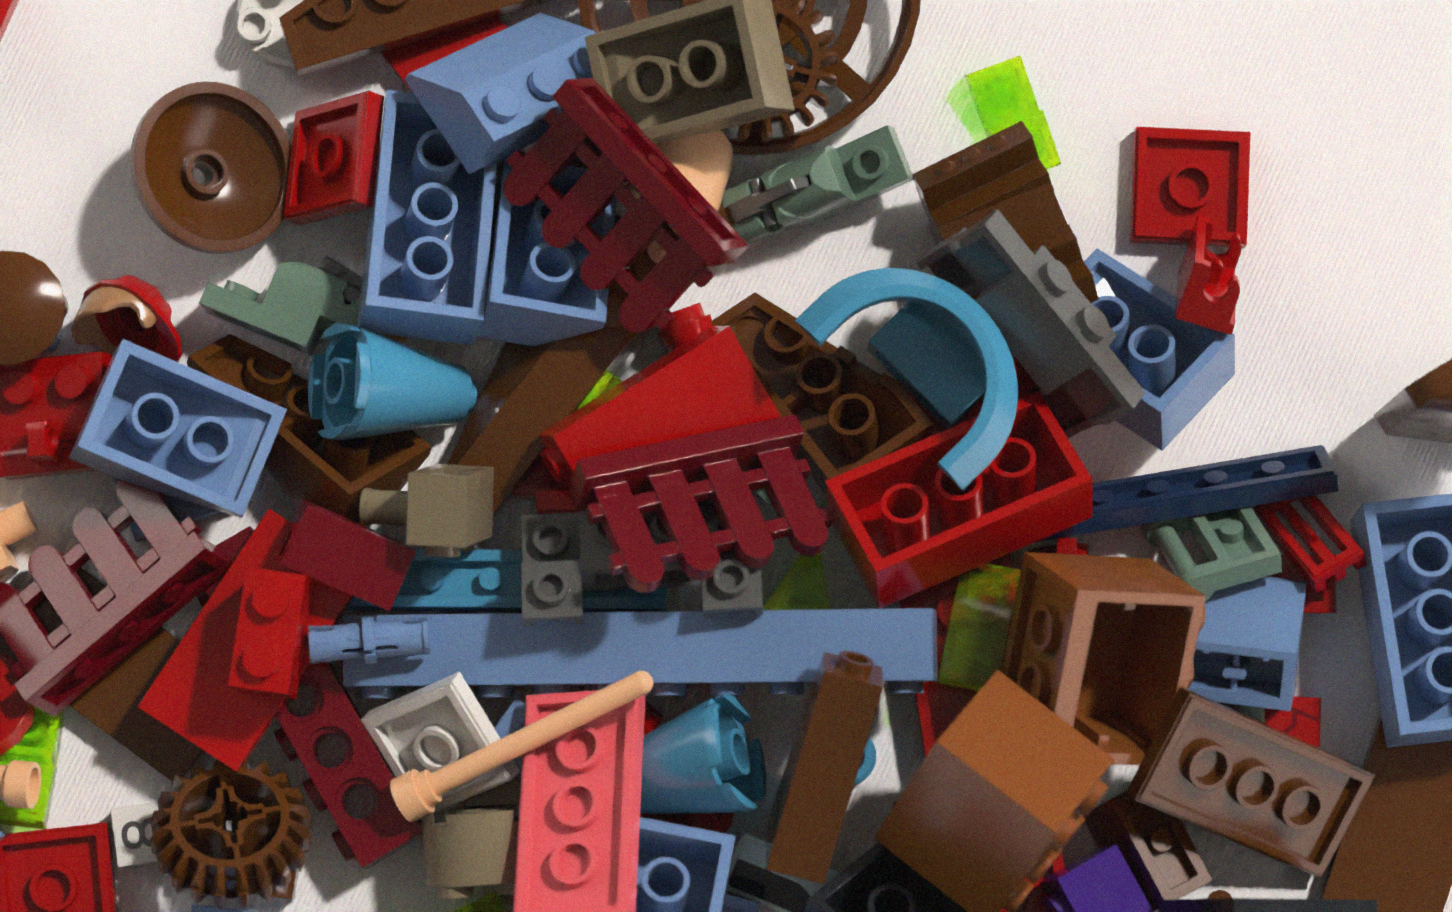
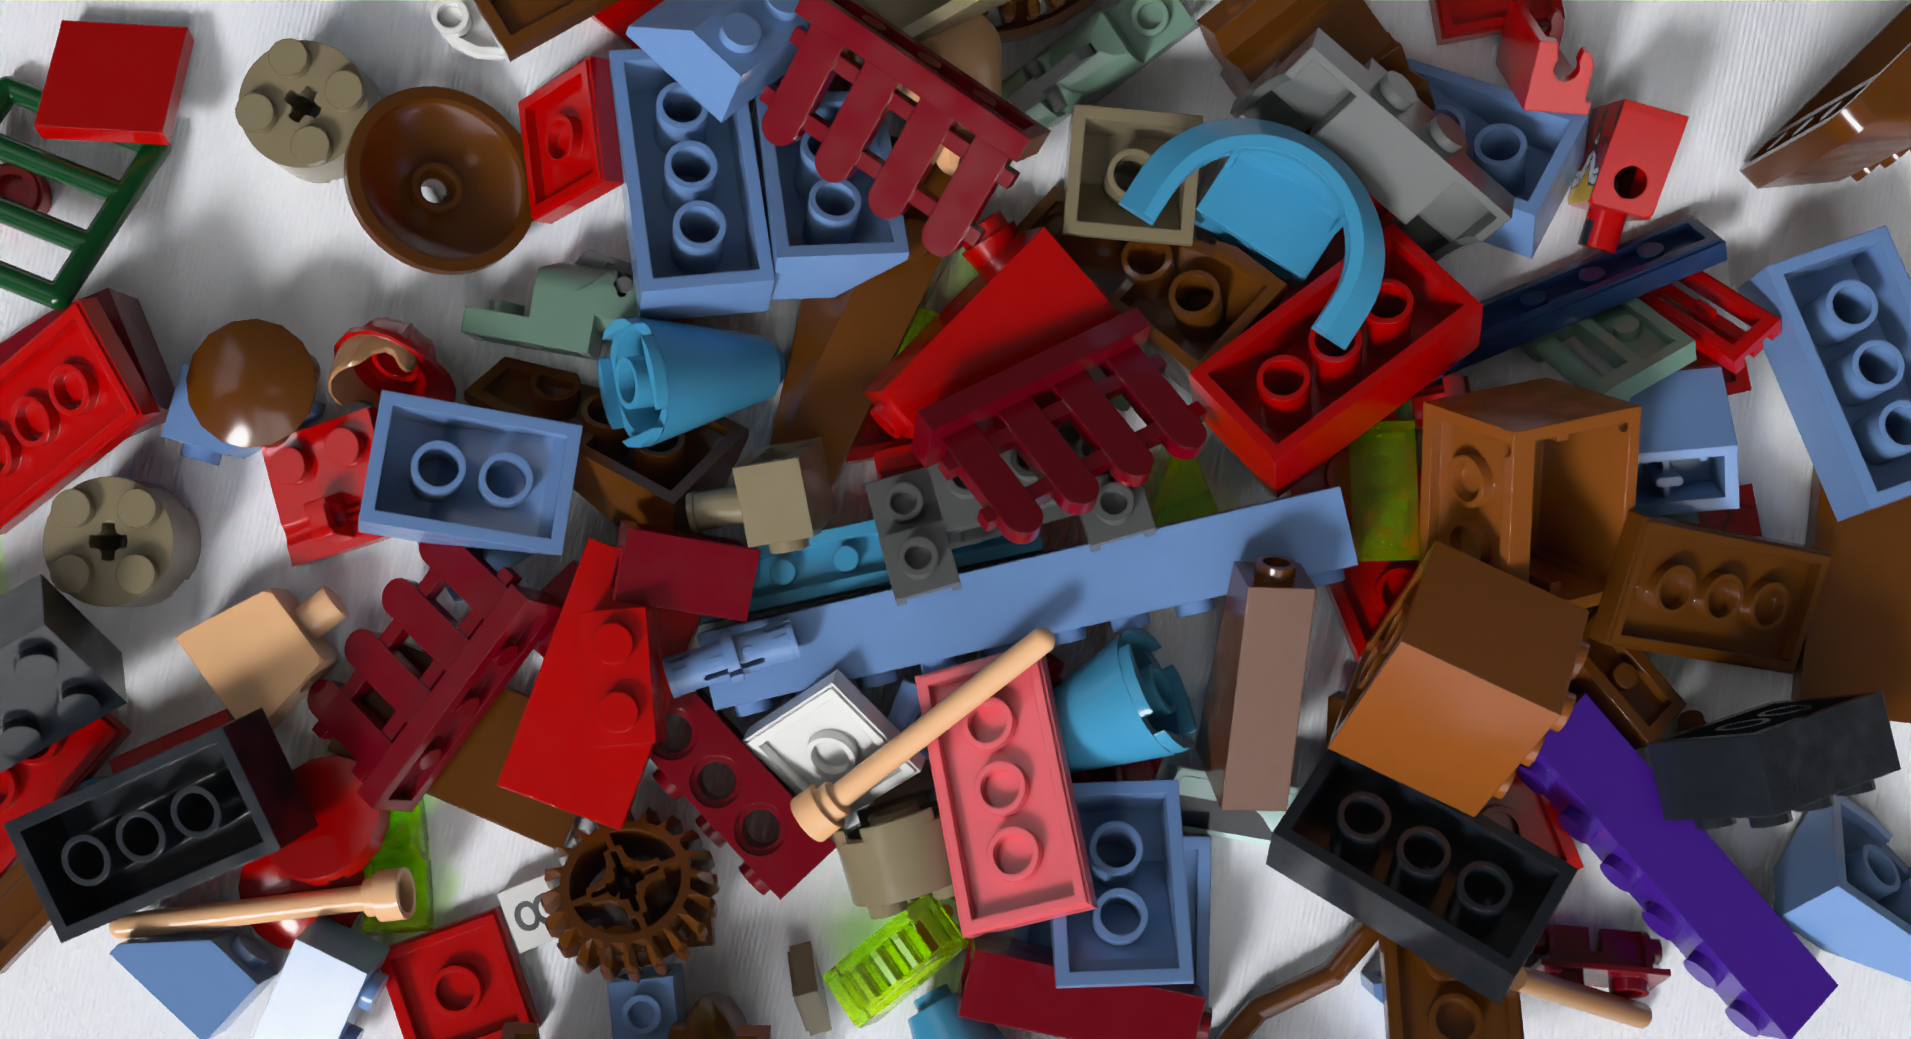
camera: 20 degrees left, 5 degrees up
none -> dark tan brick [235,38,382,183]
none -> dark tan slope [1062,104,1203,246]
none -> red torso [1568,99,1689,254]

